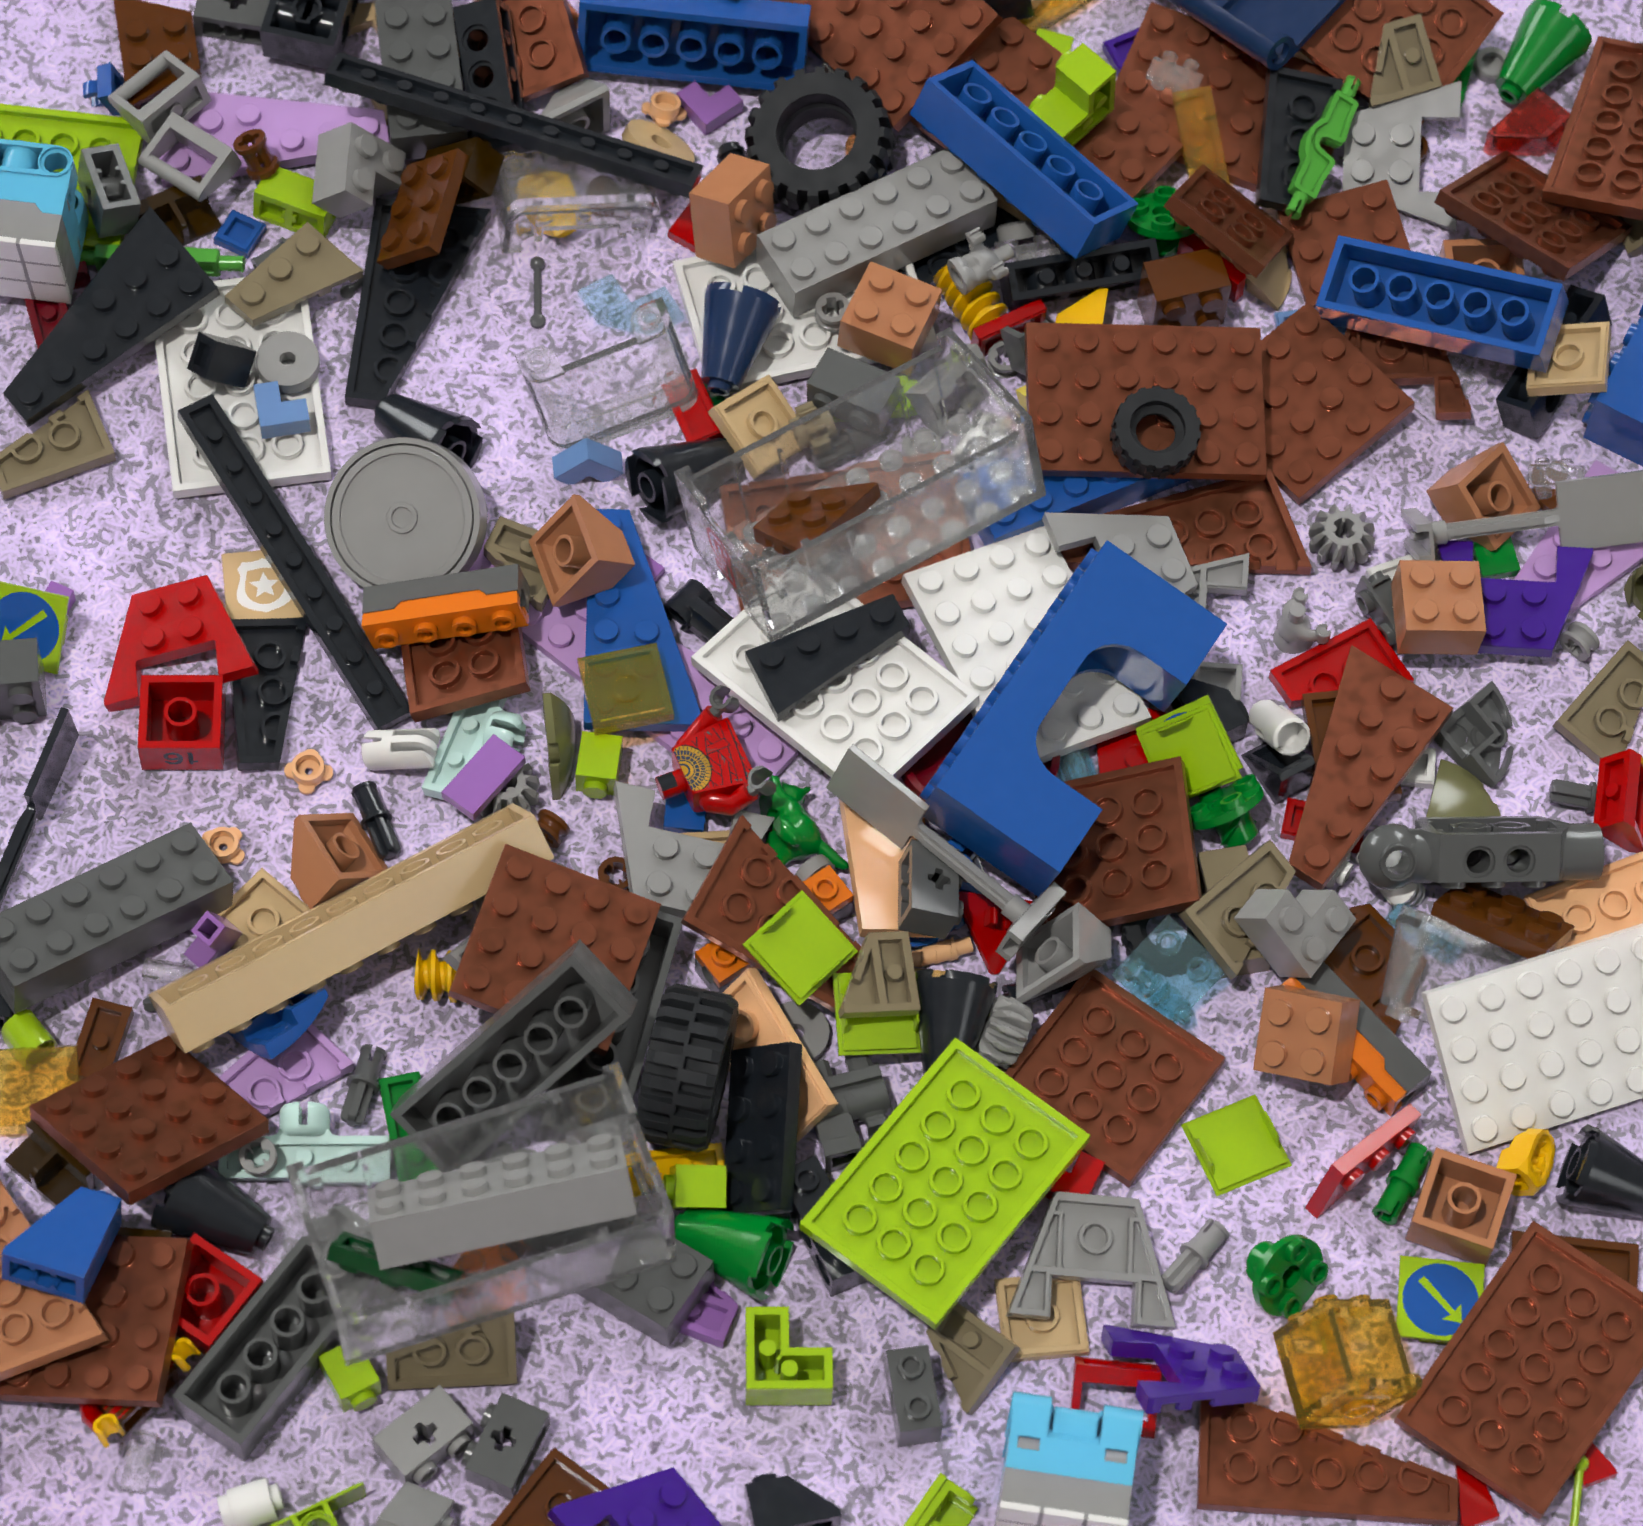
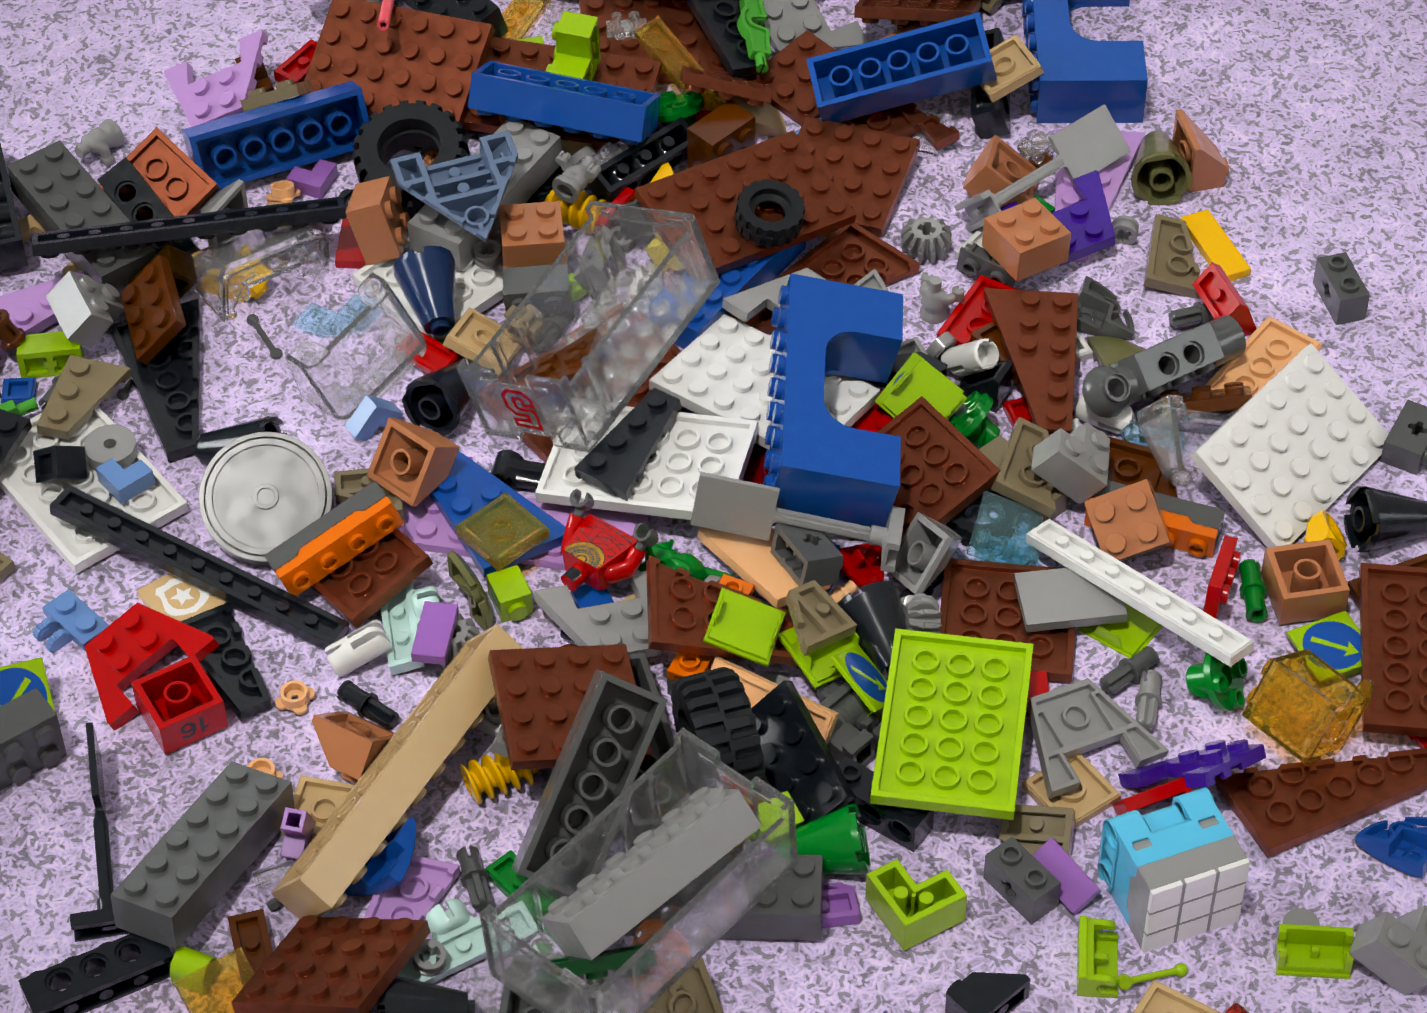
camera: 25 degrees left, 15 degrees down
none -> medium blue hinge [32,589,109,654]
none -> sand blue wedge [390,130,518,242]
none -> piece [829,645,887,716]
none -> light grey tile [926,331,956,360]
none -> light grey tile [1014,568,1128,633]
none -> white tile [1026,519,1254,667]
none -> medium lavender tile [1032,837,1102,915]
none -> dark grey axle [1099,646,1160,695]

